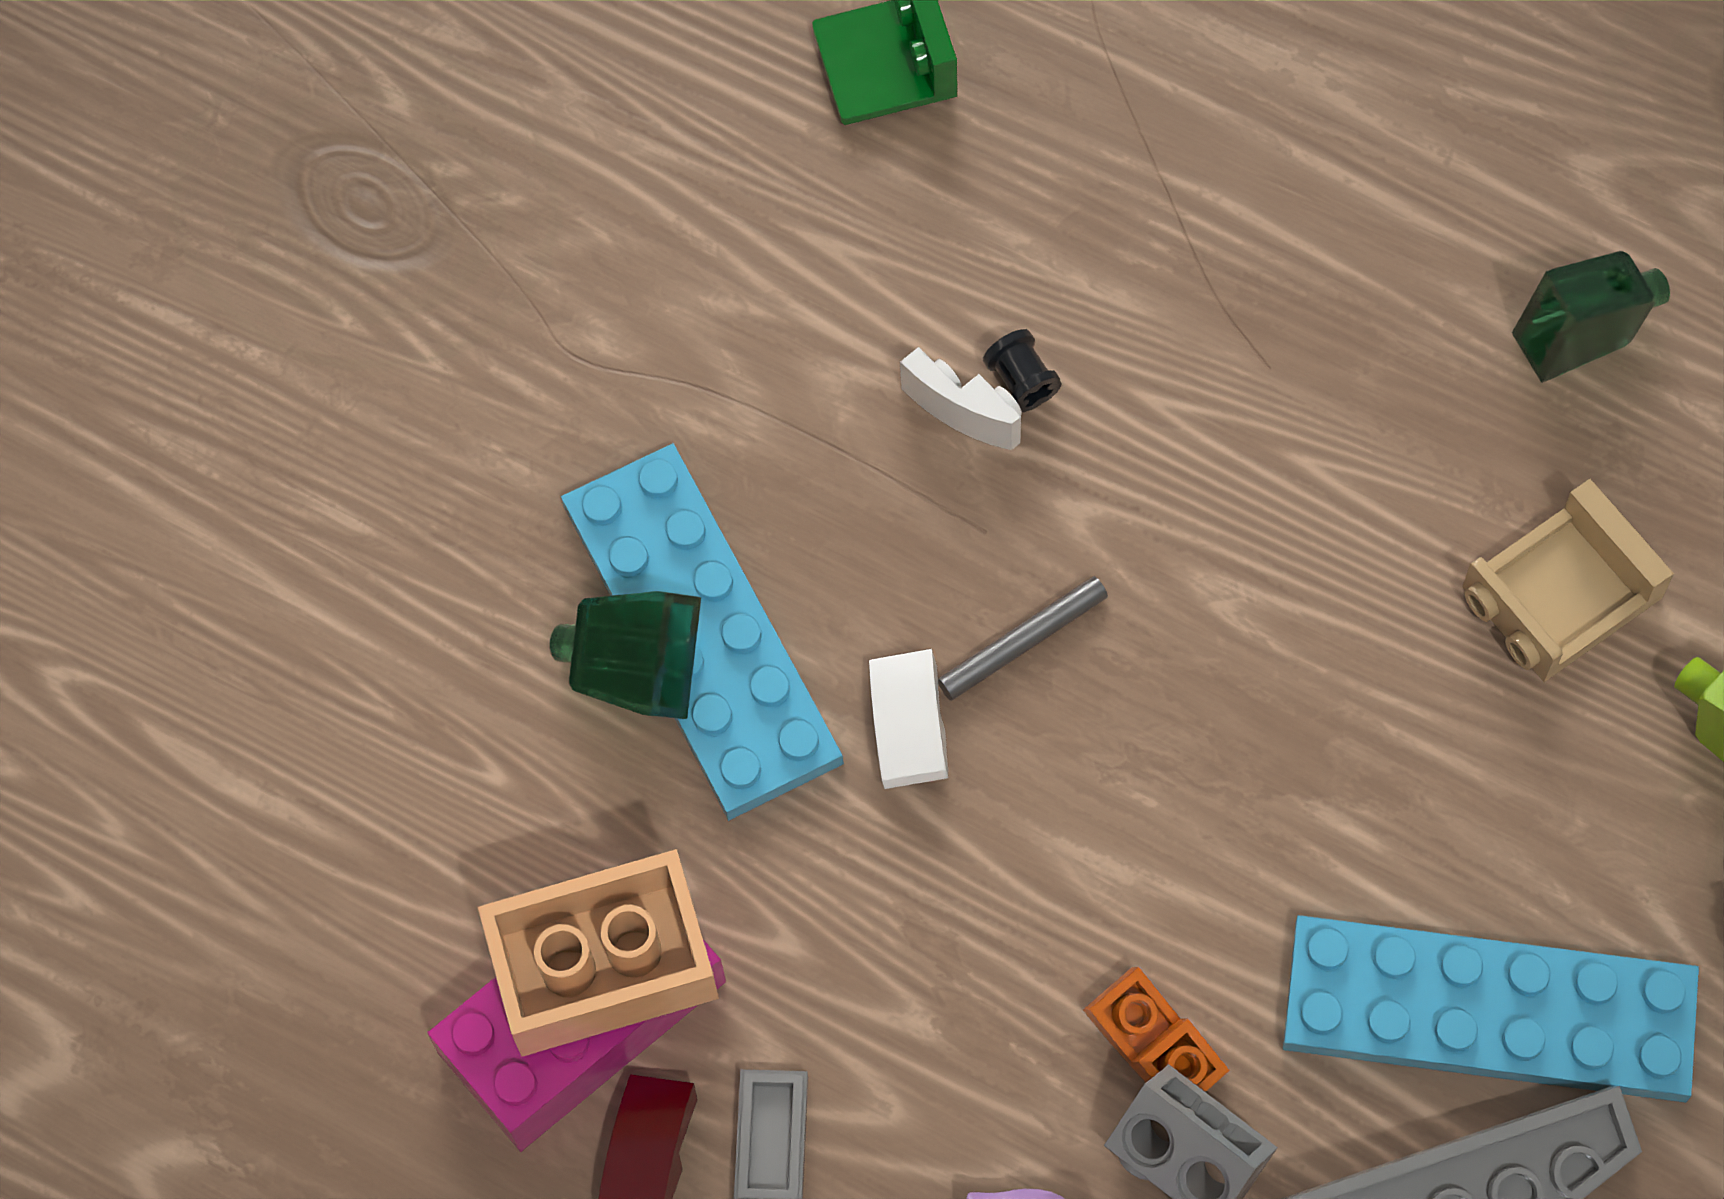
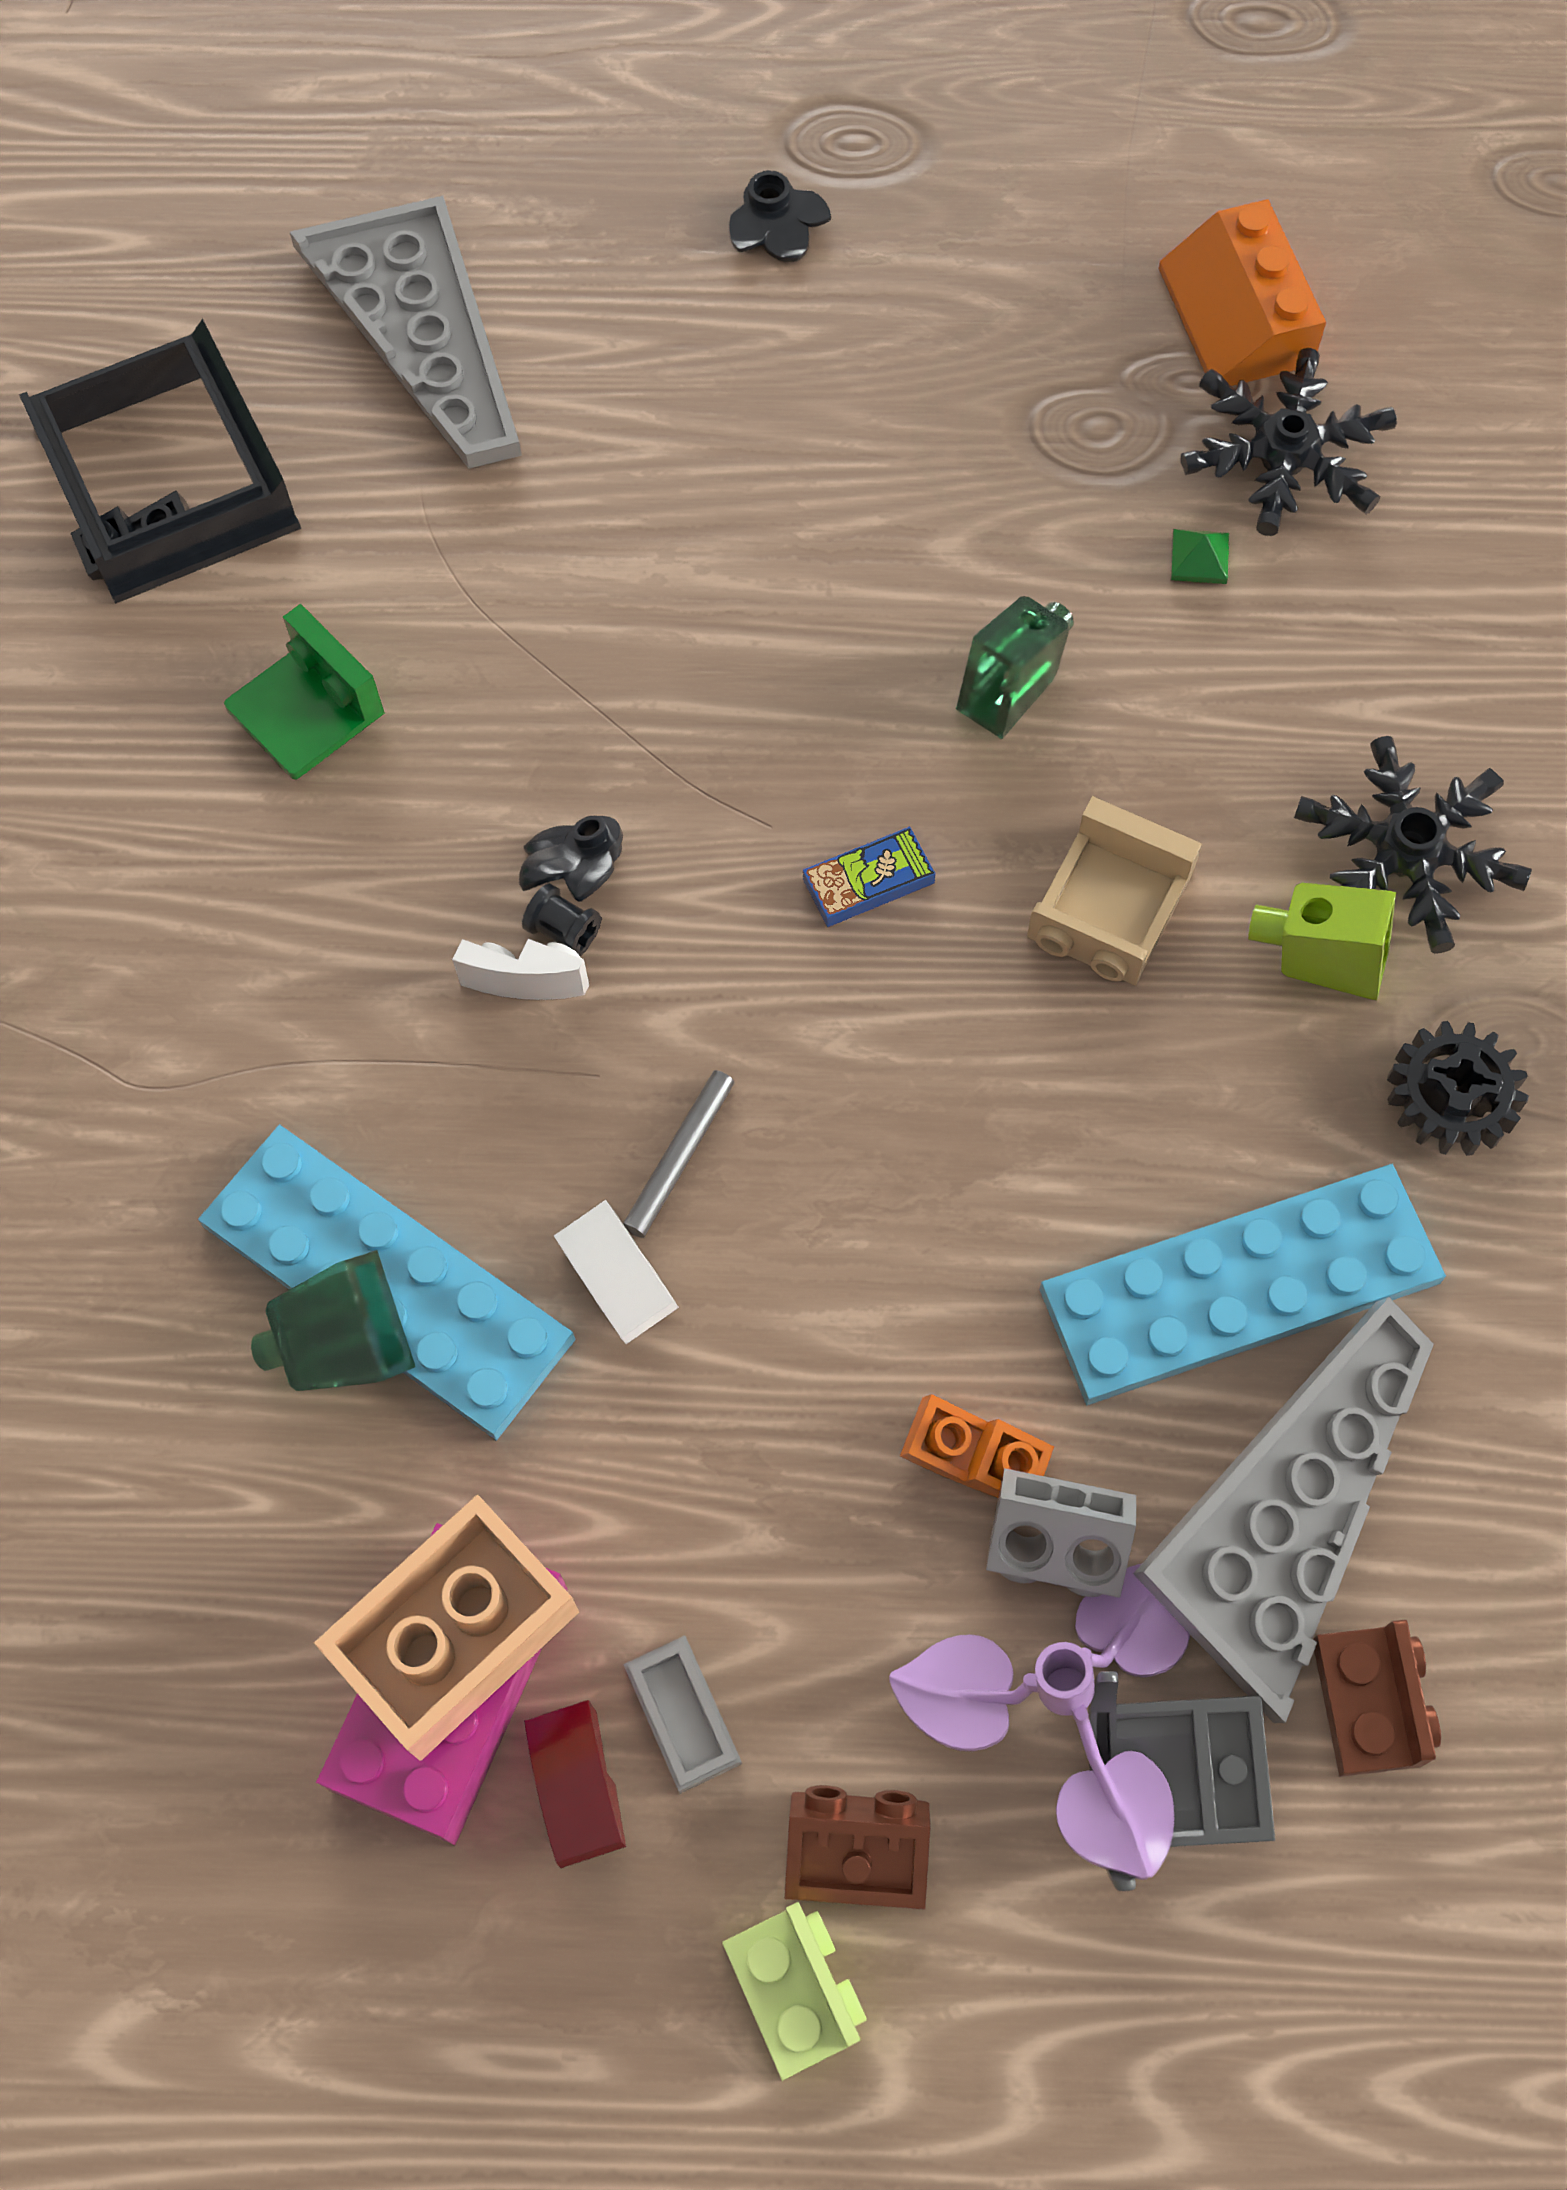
camera: 30 degrees left, 0 degrees up
none -> black plate [519,815,623,902]
none -> tile [803,826,935,927]

